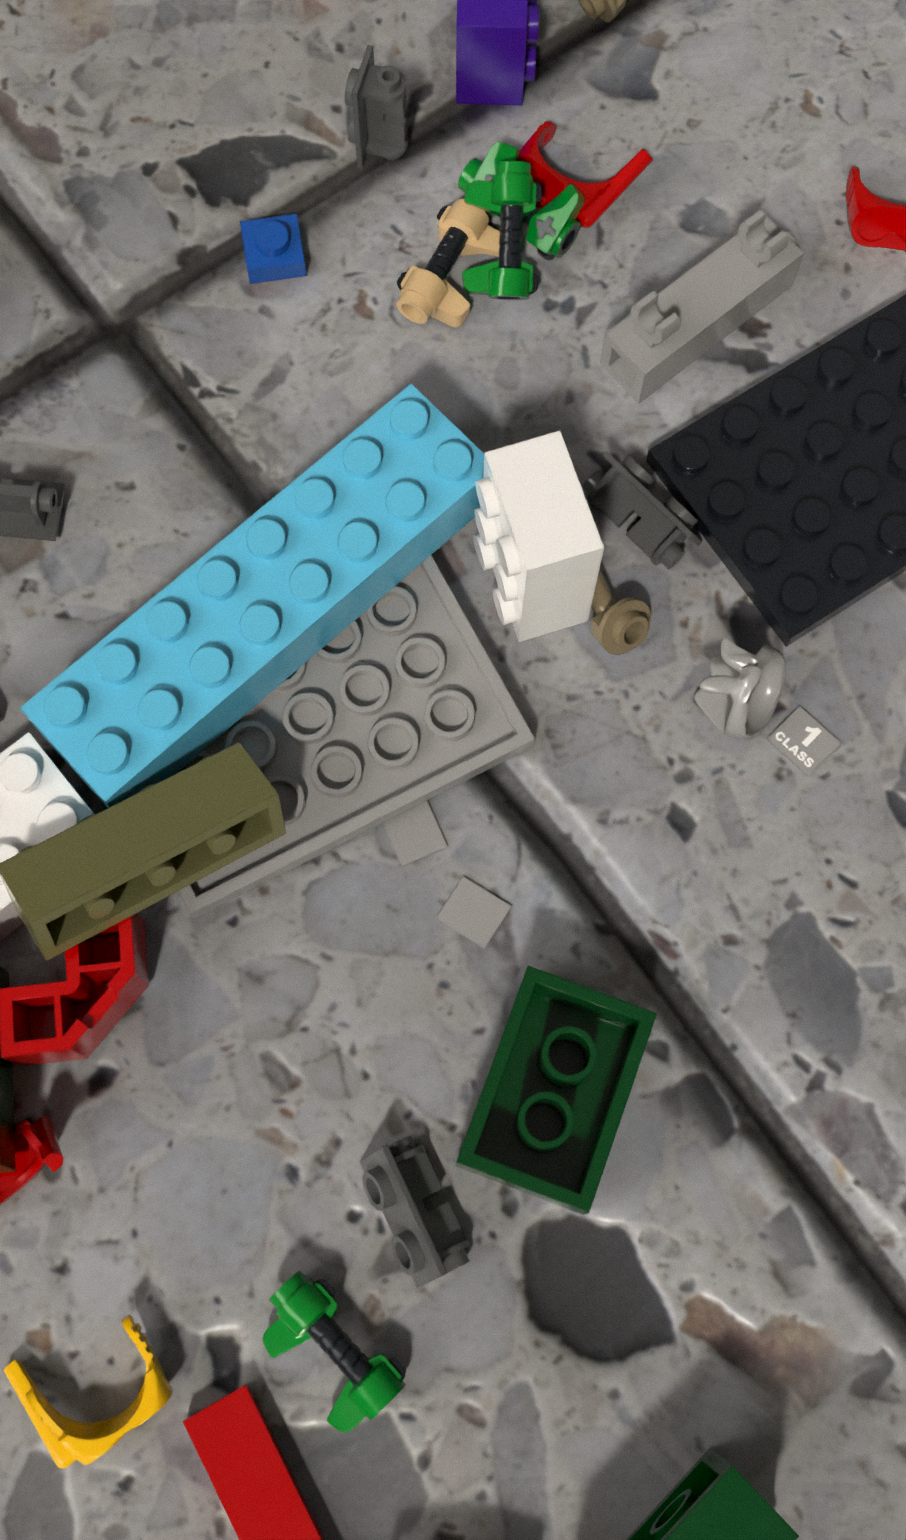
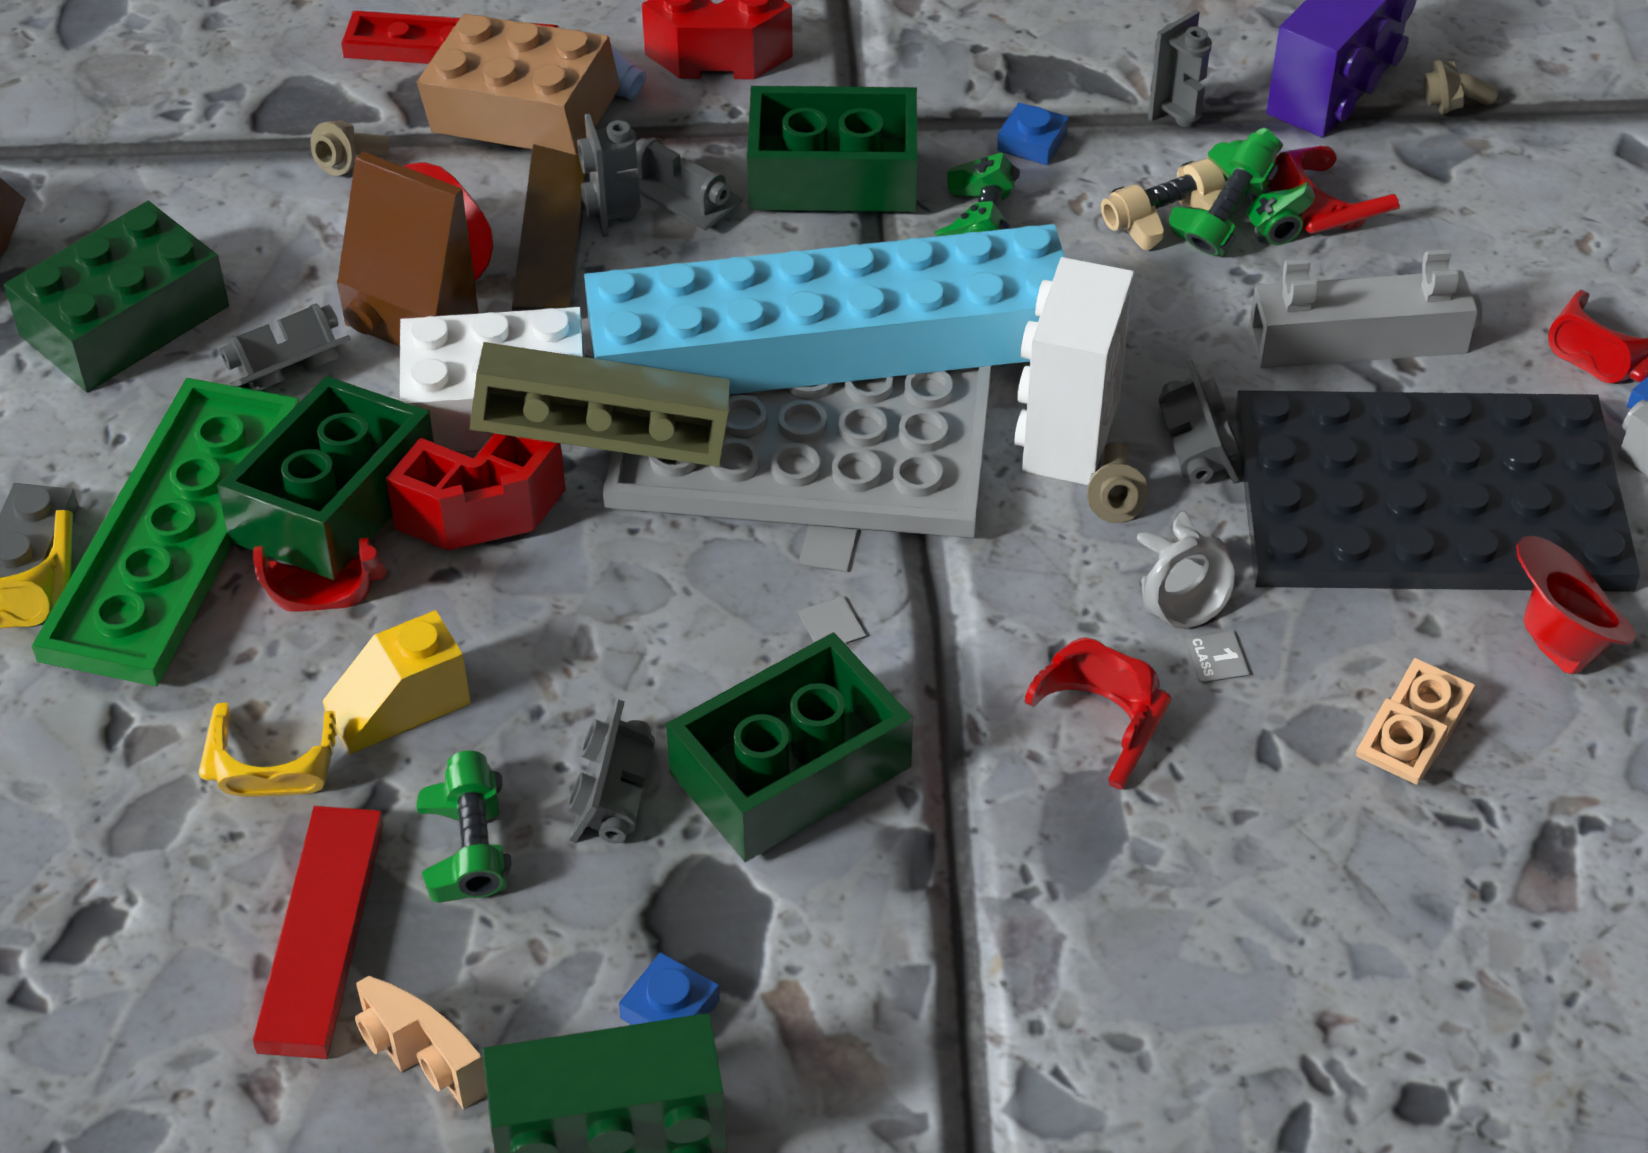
camera: 35 degrees right, 25 degrees down
none -> yellow slope [323,610,471,754]
none -> blue plate [619,952,720,1025]
none -> dark green brick [747,86,917,212]
none -> green piece [934,153,1020,236]
none -> red helmet [1024,637,1172,790]

